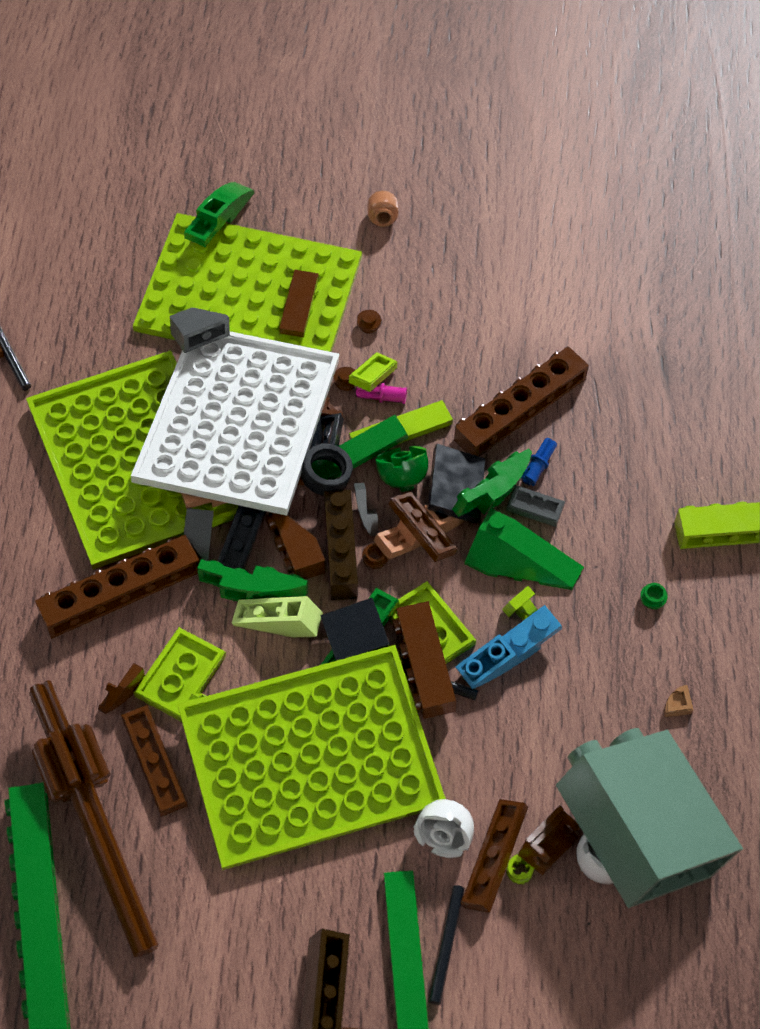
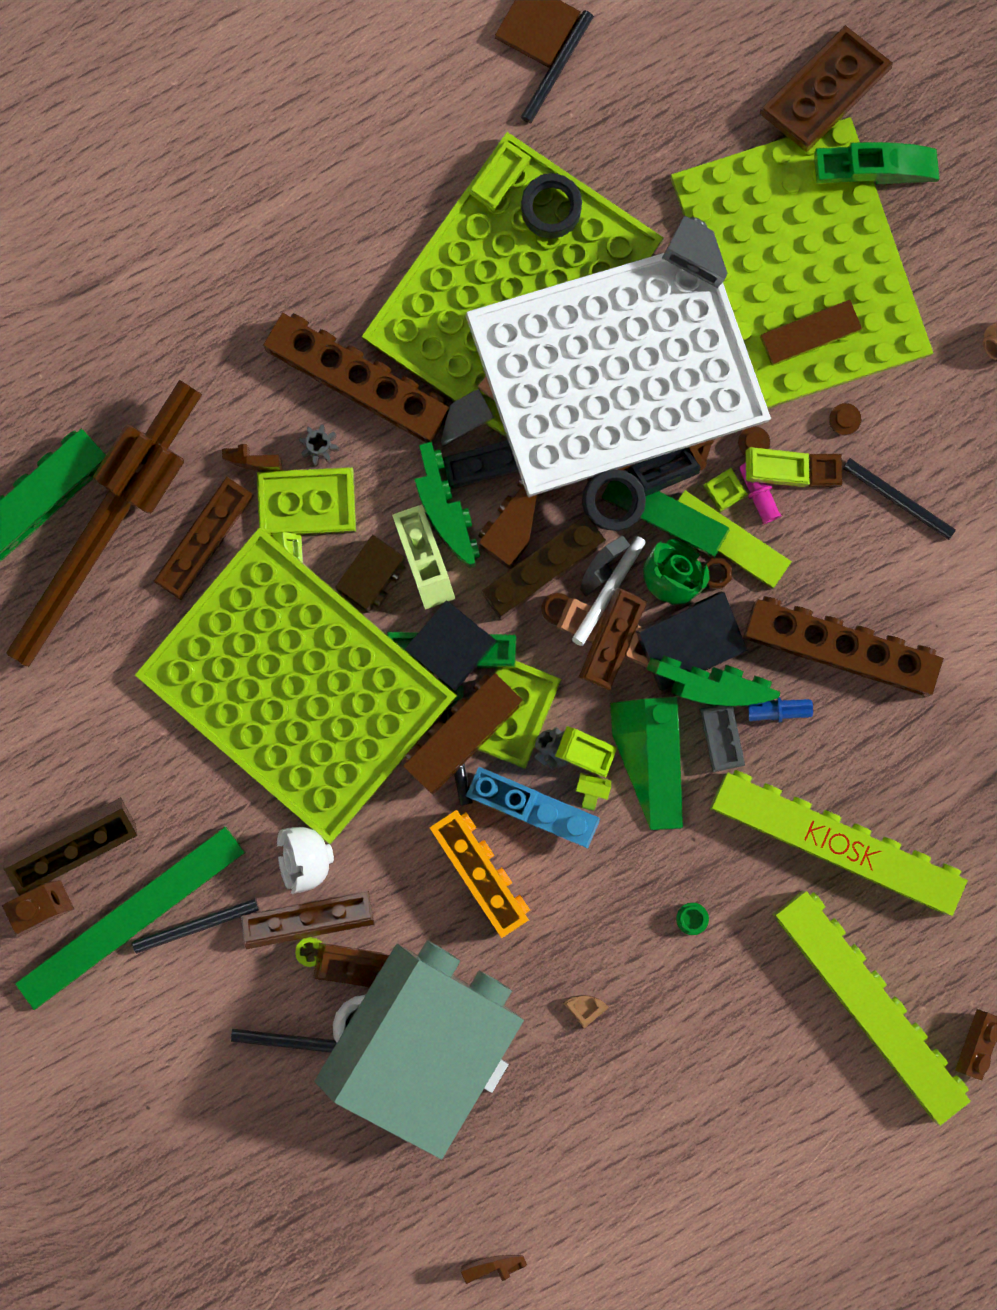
camera: 60 degrees right, 25 degrees up
none -> black bar [231,1029,337,1053]
none -> dark grey gear [299,424,339,465]
none -> dark brown brick [335,534,407,612]
none -> light orange brick [429,810,531,938]
none -> lime tile [469,140,531,211]
none -> black tyre [521,173,582,239]
none -> dark grey gear [534,727,569,770]
none -> lime tile [555,726,617,778]
none -> white bar [572,536,646,646]
none -> reddish brown tile [702,558,732,590]
none -> lime tile [703,468,748,512]
none -> lime brick [709,770,968,916]
none -> reddish brown tile [760,25,893,152]
none -> reddish brown tile [809,453,842,487]
none -> black bar [843,458,956,540]

